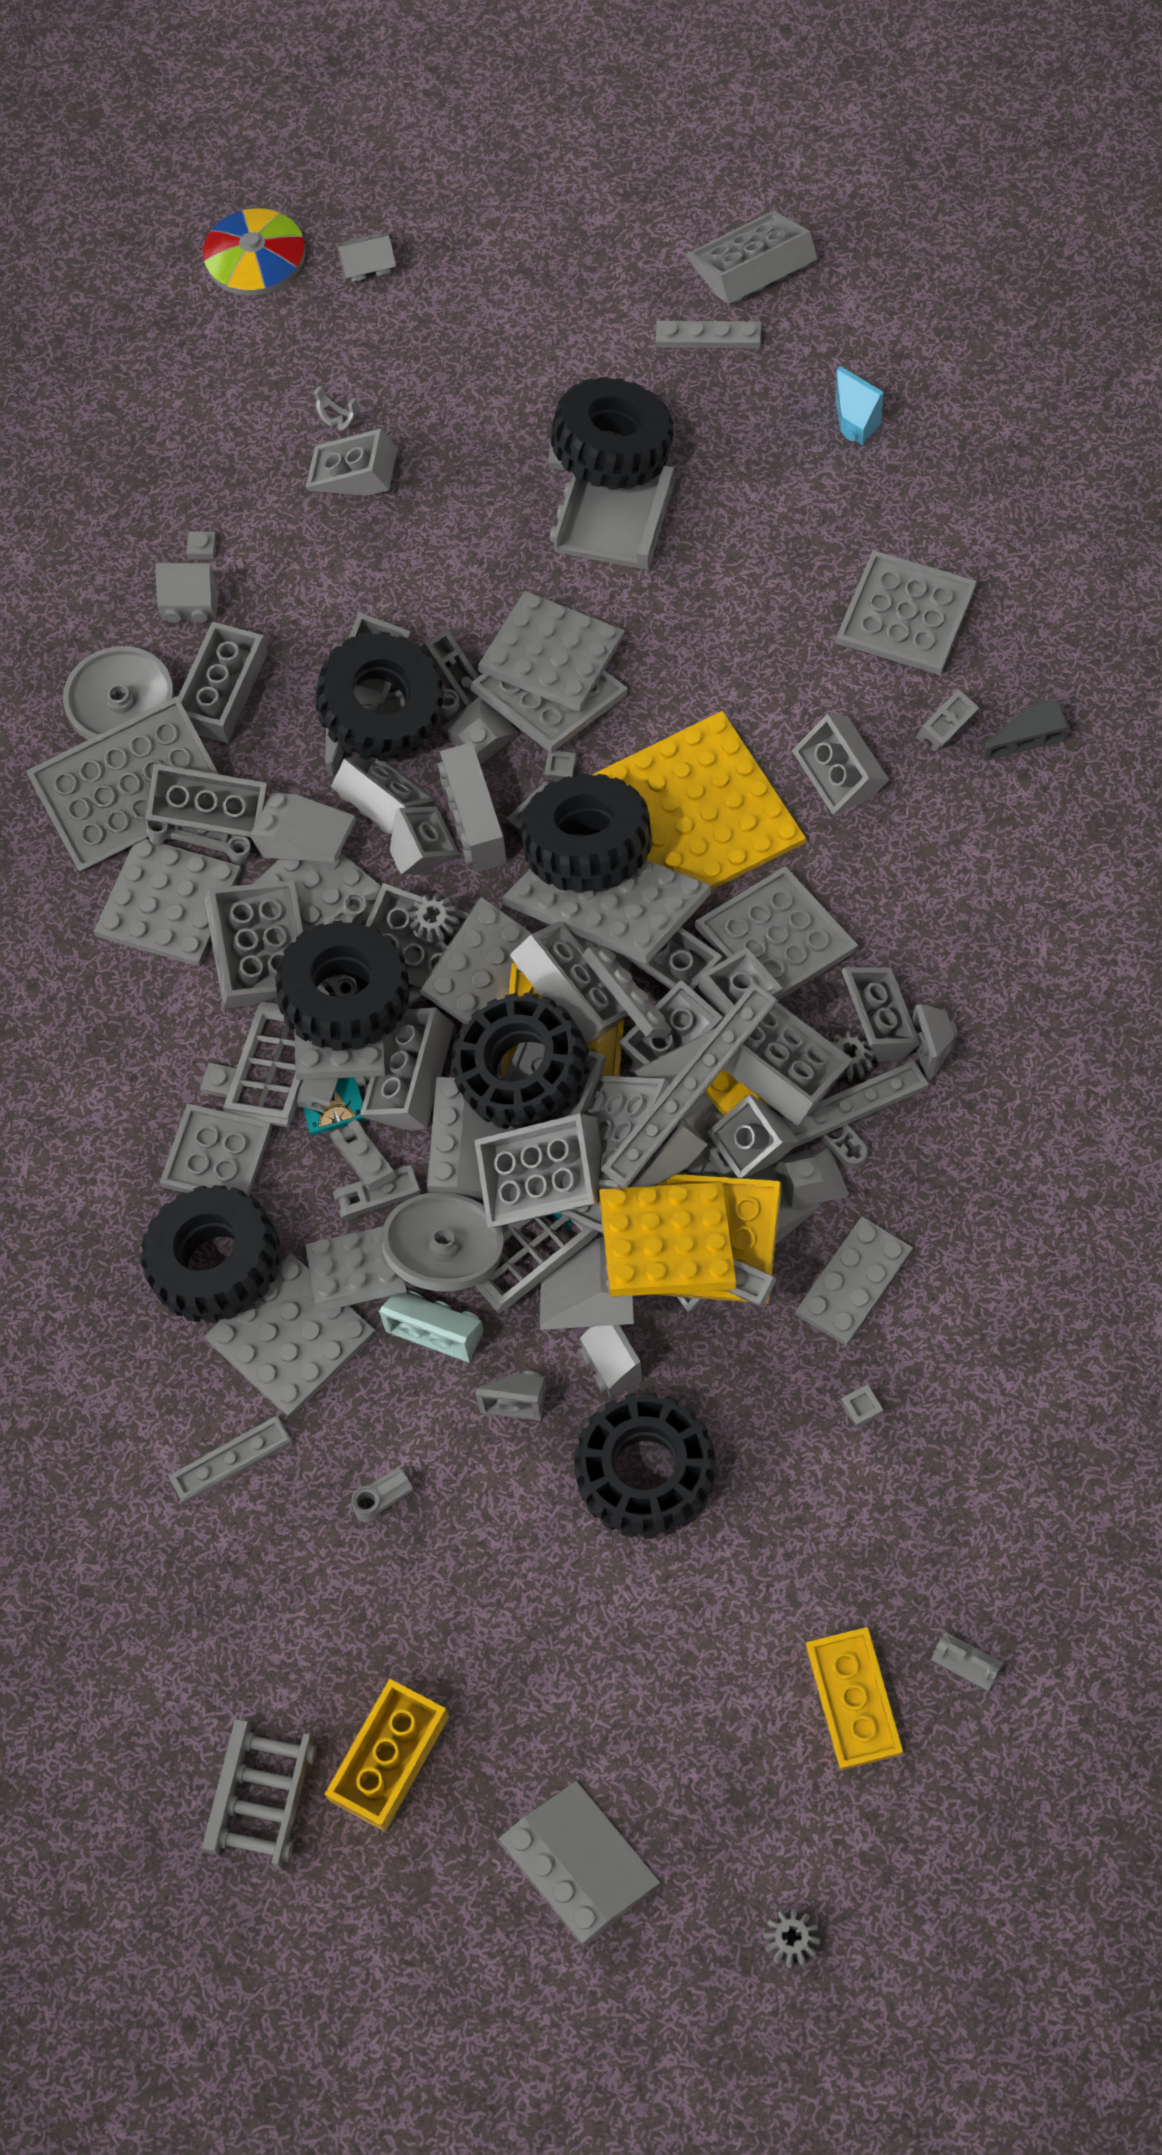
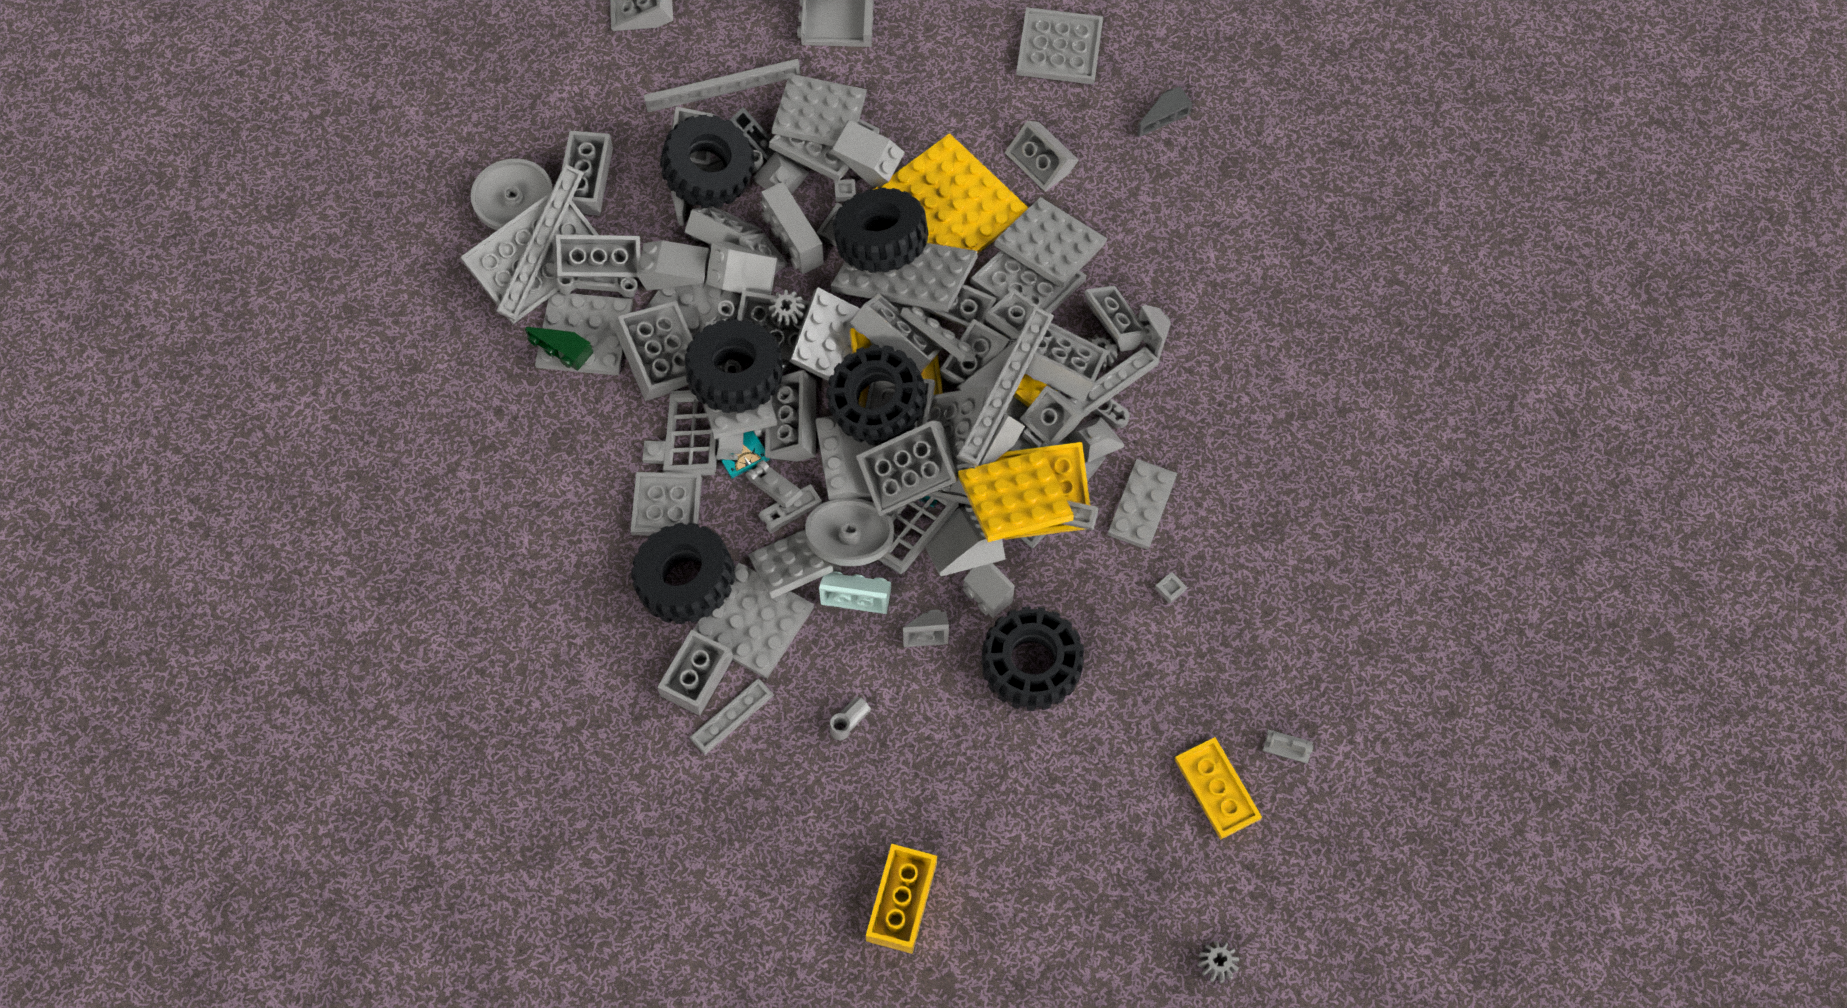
camera: 20 degrees left, 0 degrees up
light grey slope [155,563,219,623] -> none
light grey plate [186,532,217,559] -> none
light grey fence [202,1719,317,1869] -> none
light grey slope [498,1781,660,1949] -> none
light grey hinge [916,689,979,751] -> none
none -> light grey tile [496,164,584,321]
none -> dark green slope [525,327,593,371]
none -> light grey tile [644,59,800,112]
none -> light grey brick [657,630,733,716]
none -> light grey slope [706,241,777,295]
none -> light grey slope [830,120,905,188]
none -> light grey plate [994,197,1107,288]

